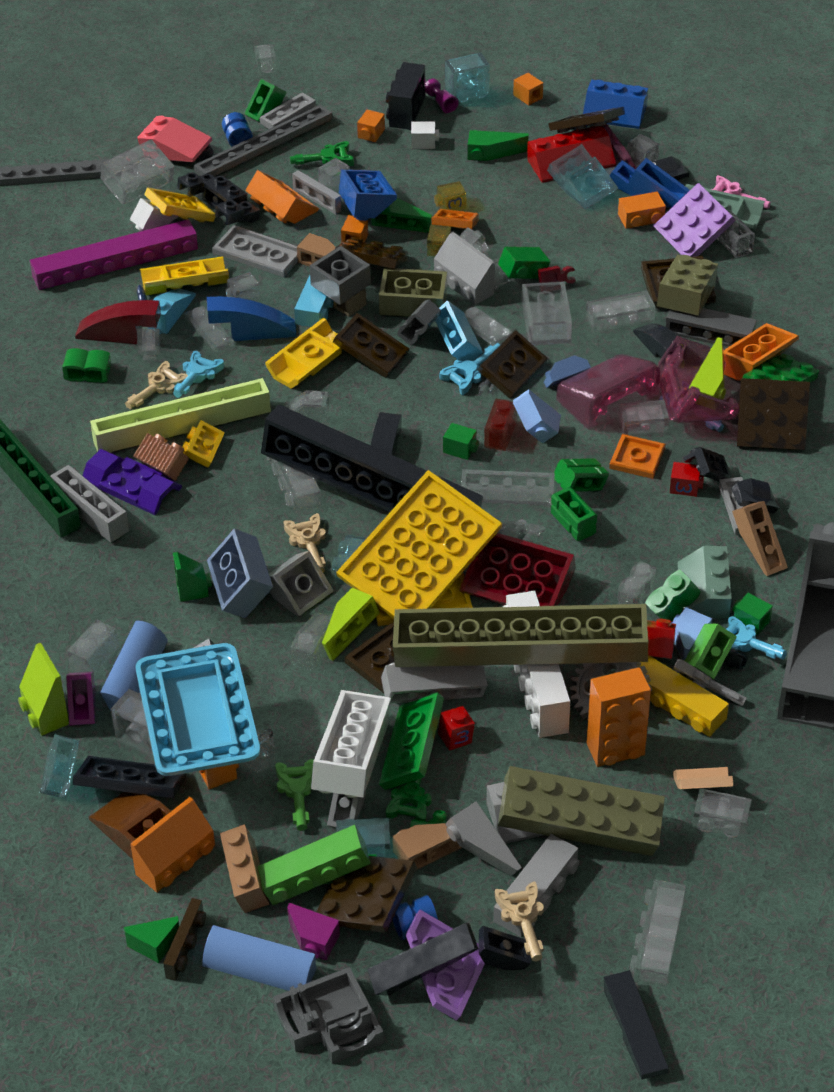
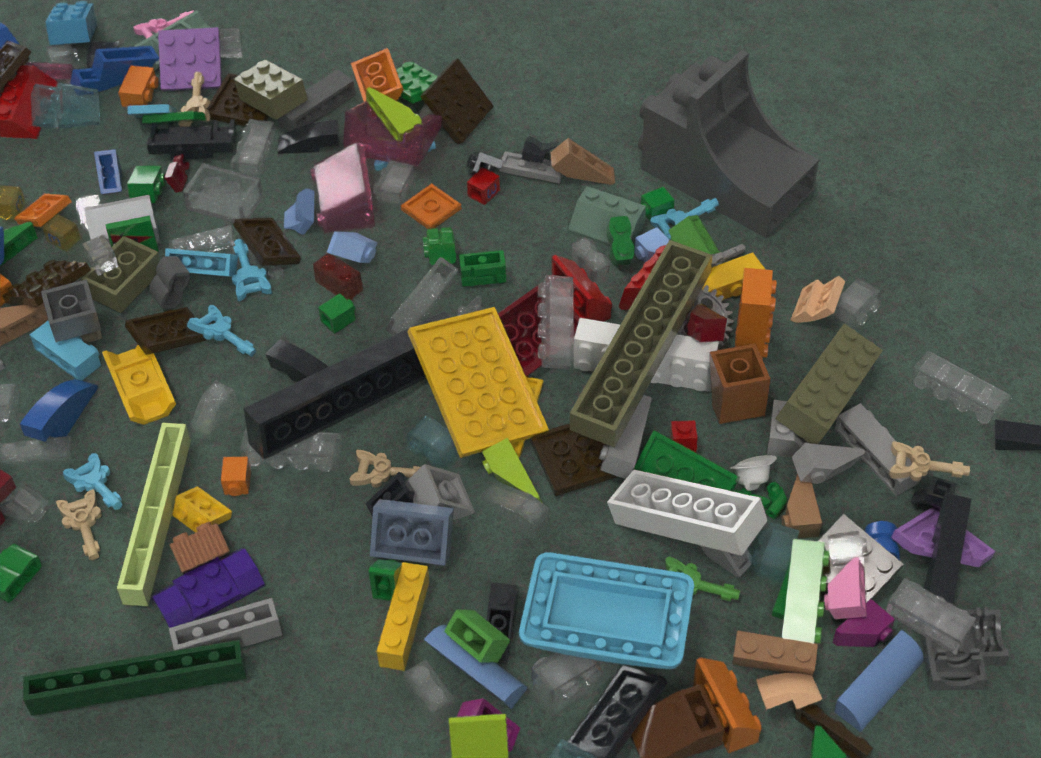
camera: 65 degrees left, 5 degrees up
none -> dark azure brick [45,1,97,45]
none -> clear brick [82,235,119,275]
none -> blue slope [94,149,122,194]
none -> green tile [105,215,159,252]
none -> medium azure tile [128,104,177,118]
none -> green tile [142,111,206,125]
none -> black bracket [147,120,236,160]
none -> tan piece [179,72,210,127]
none -> medium azure piece [187,305,256,357]
none -> orange brick [221,457,251,496]
none -> black slope [366,472,415,517]
none -> yellow brick [377,562,429,671]
none -> bright green brick [444,610,510,663]
none -> clear brick [538,275,574,370]
none -> red slope [552,255,612,322]
none -> dark red slope [687,304,727,342]
none -> dark orange slope [709,343,771,424]
none -> white piece [730,455,777,491]
none -> light nougat slope [756,673,822,709]
none -> bright pink slope [824,557,866,619]
none -> clear brick [827,530,868,567]
none -> clear brick [886,578,976,655]

